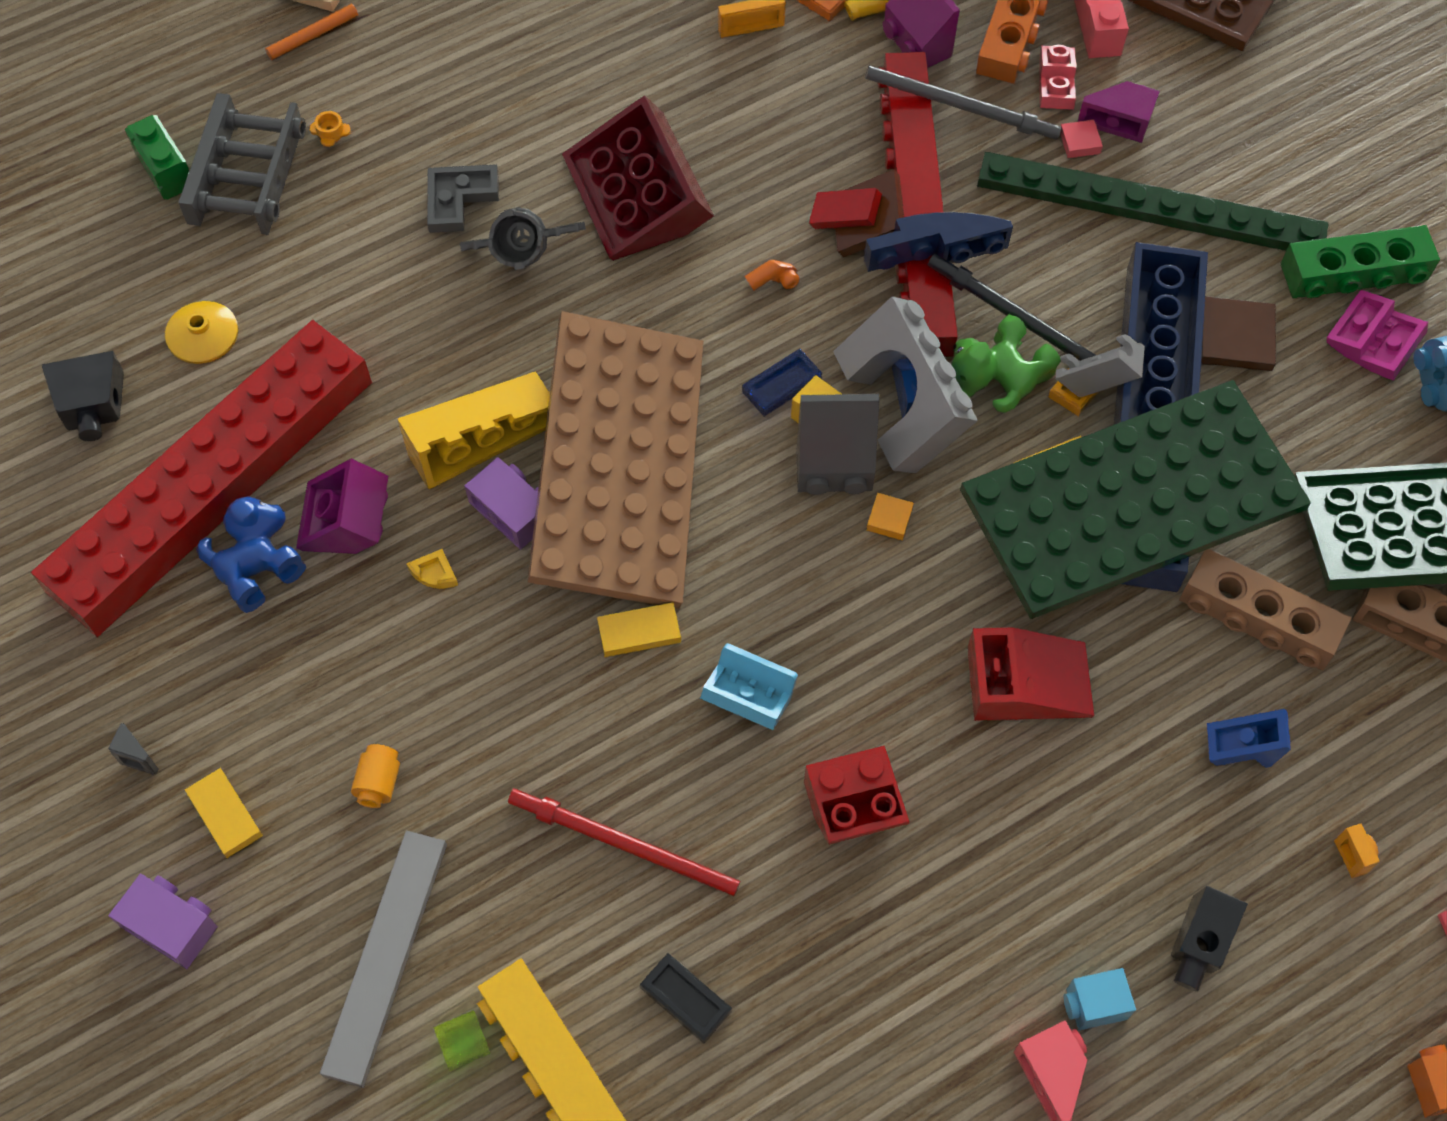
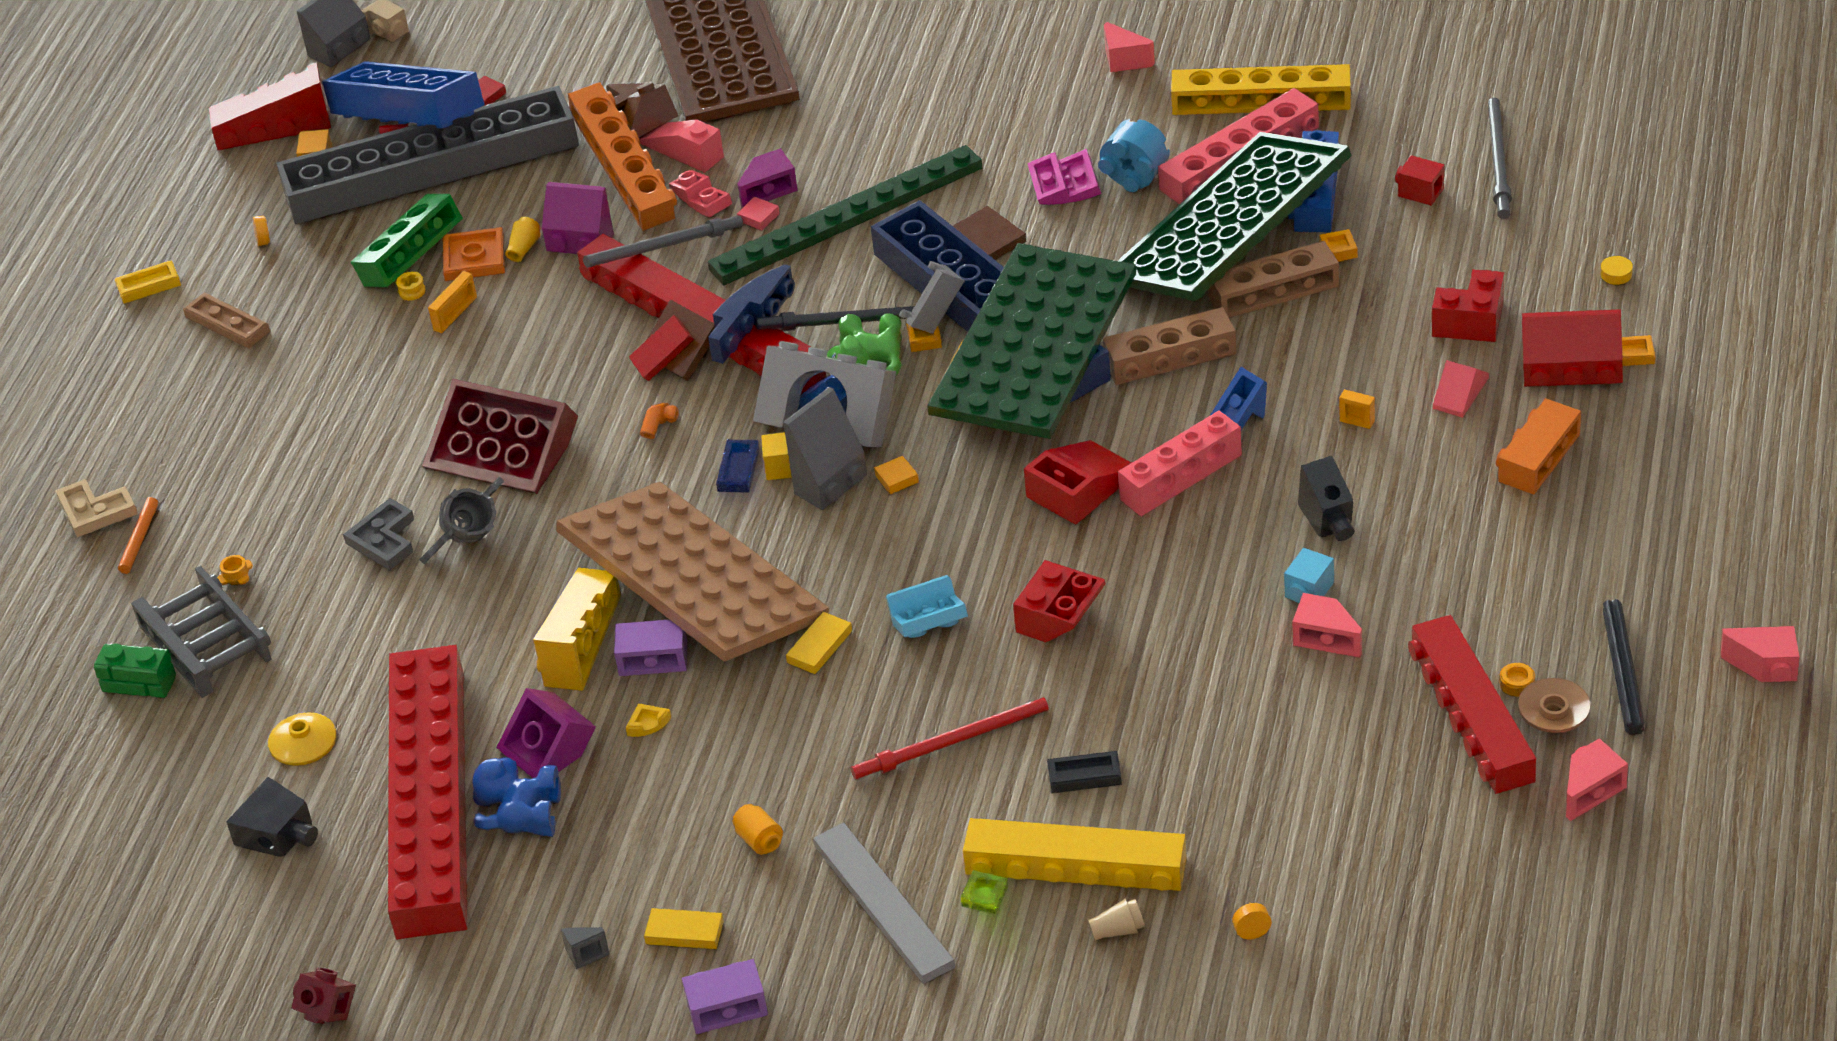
camera: 40 degrees left, 20 degrees down
green brick [1280,225,1440,299] -> none
none -> coral brick [1118,410,1242,517]

